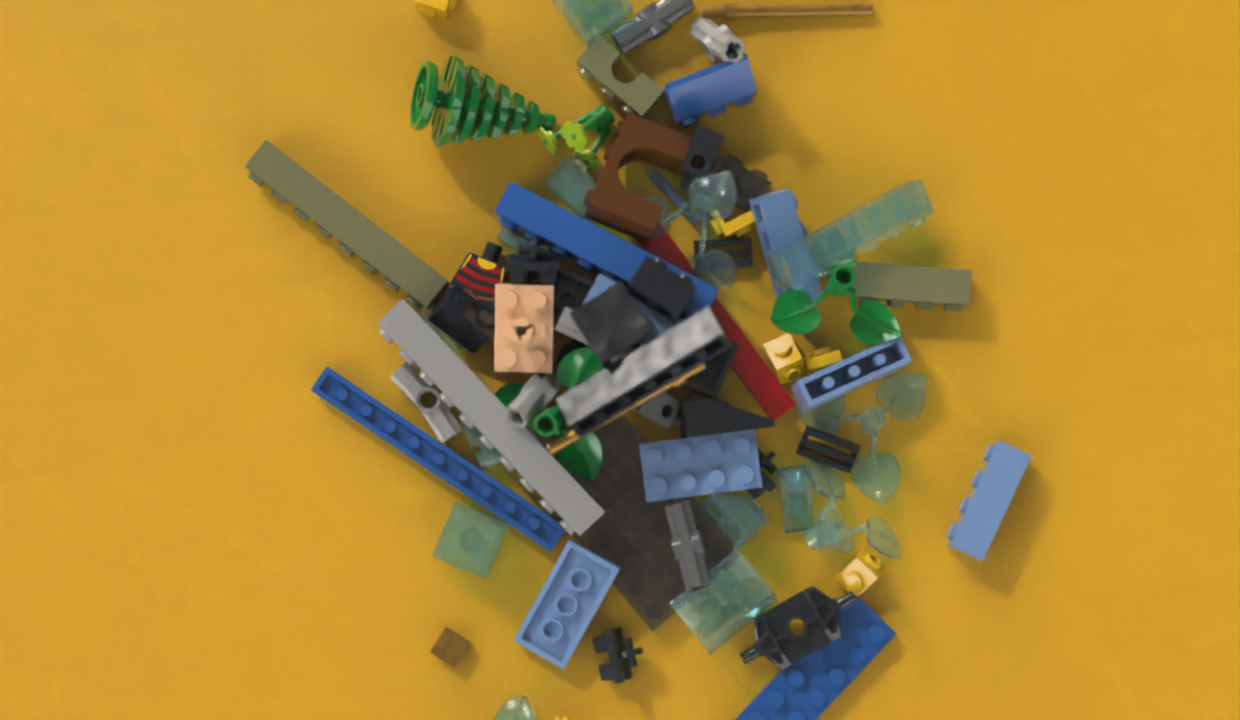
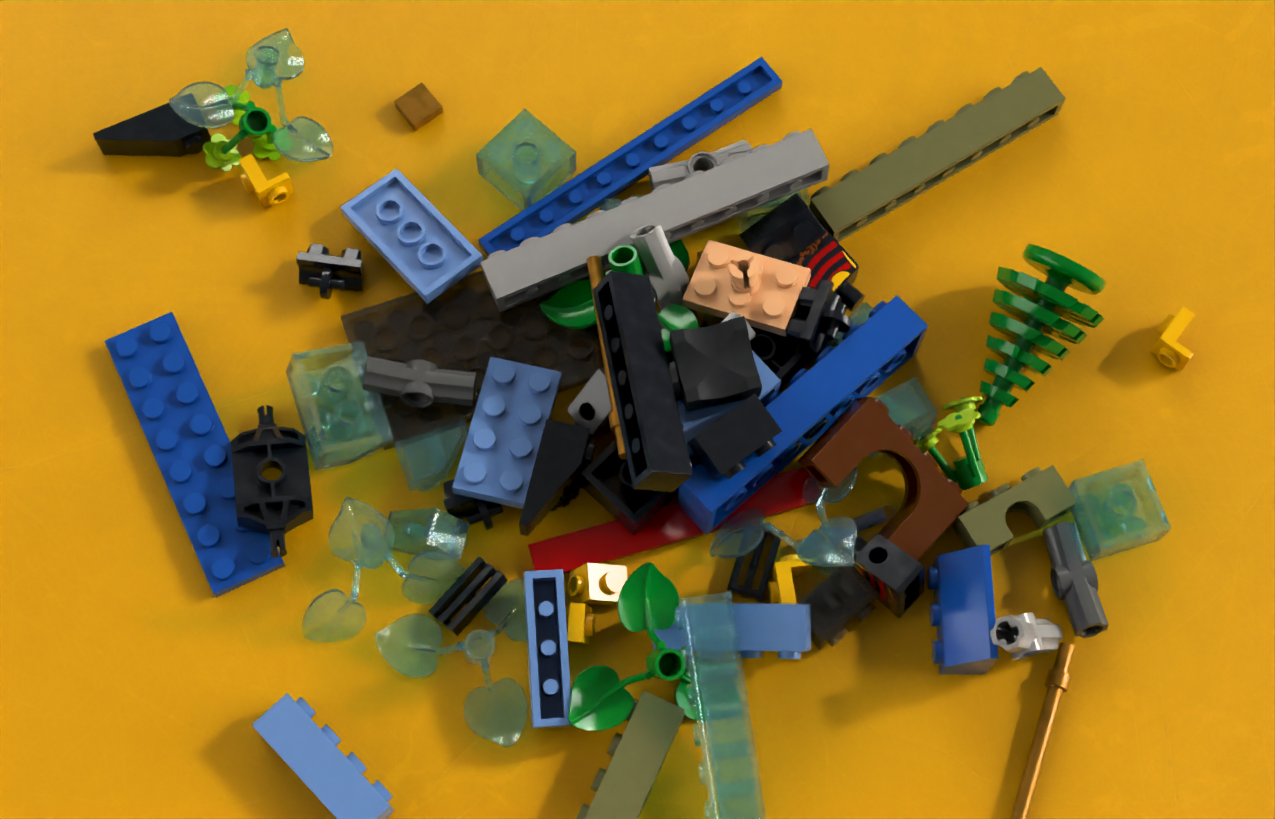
camera: 115 degrees right, 15 degrees down
yellow bracket [835,547,885,597] -> none

